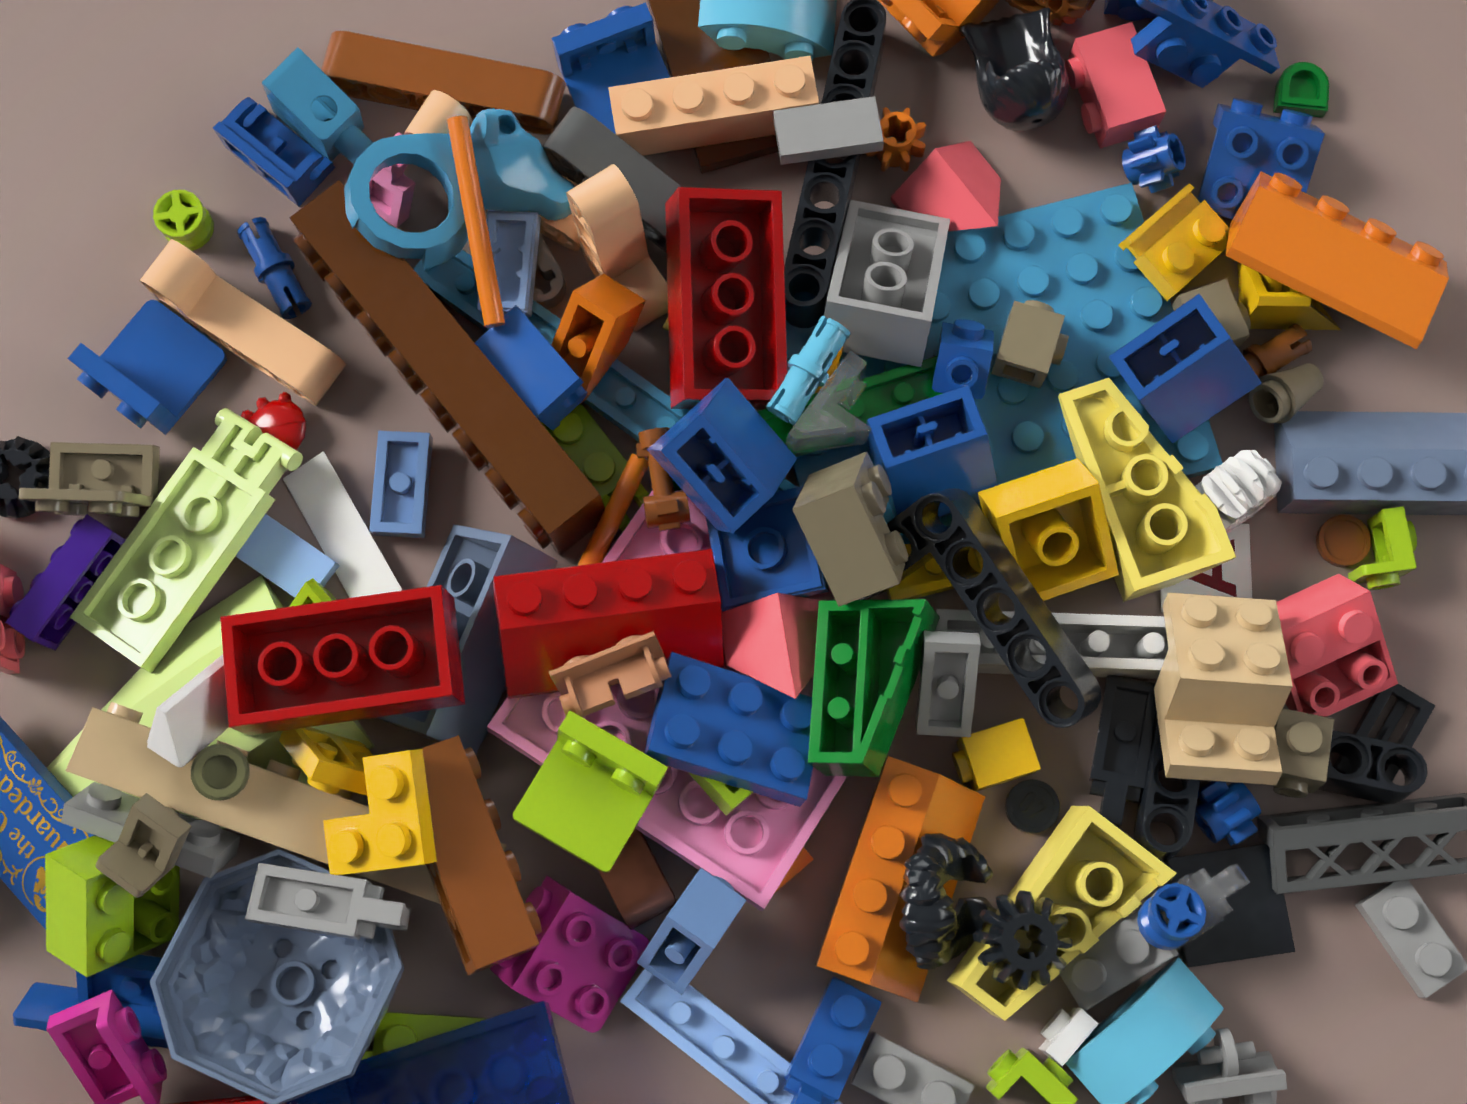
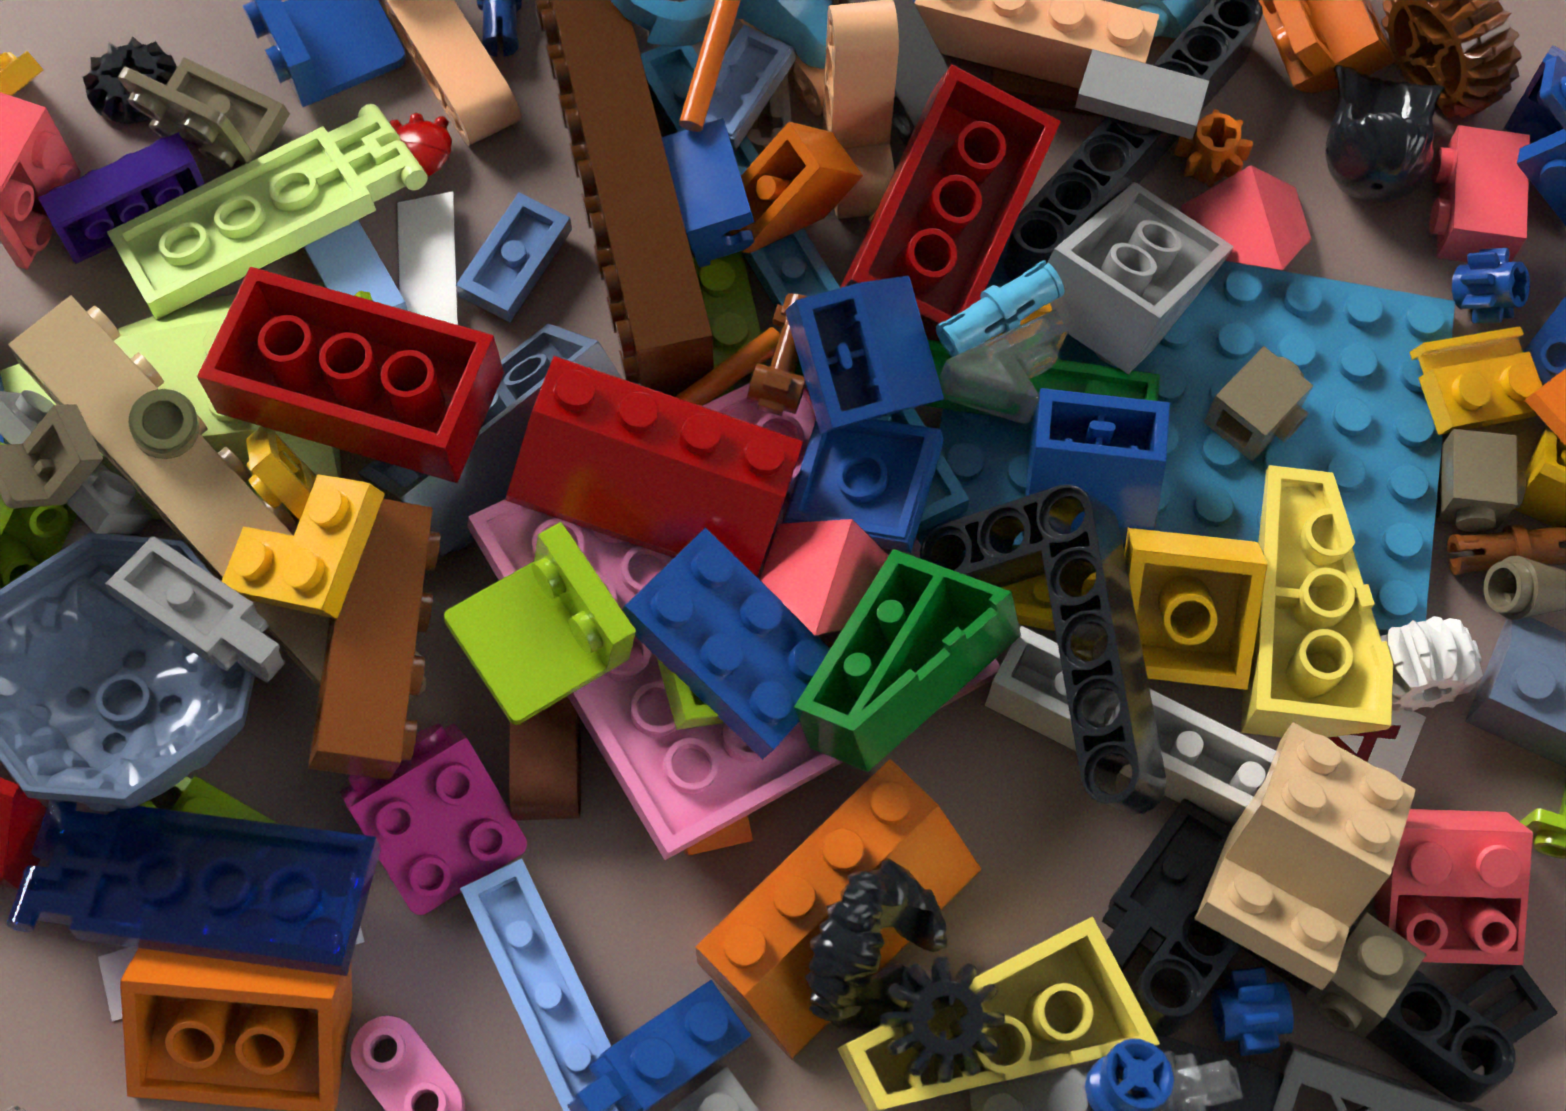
camera: 20 degrees right, 10 degrees down
white slope [147,654,229,767] -> none
nougat hinge [549,631,672,717] -> none
medium blue brick [637,868,747,995] -> none
dark tan brick [792,452,908,606] -> none
light grey plate [915,631,981,737] -> none
blue bracket [932,319,994,399] -> none
yellow brick [952,718,1041,792] -> none
black piece [1005,779,1060,834] -> none
blue slope [1109,294,1262,444] -> none
dark orange piece [1316,514,1371,567] -> none

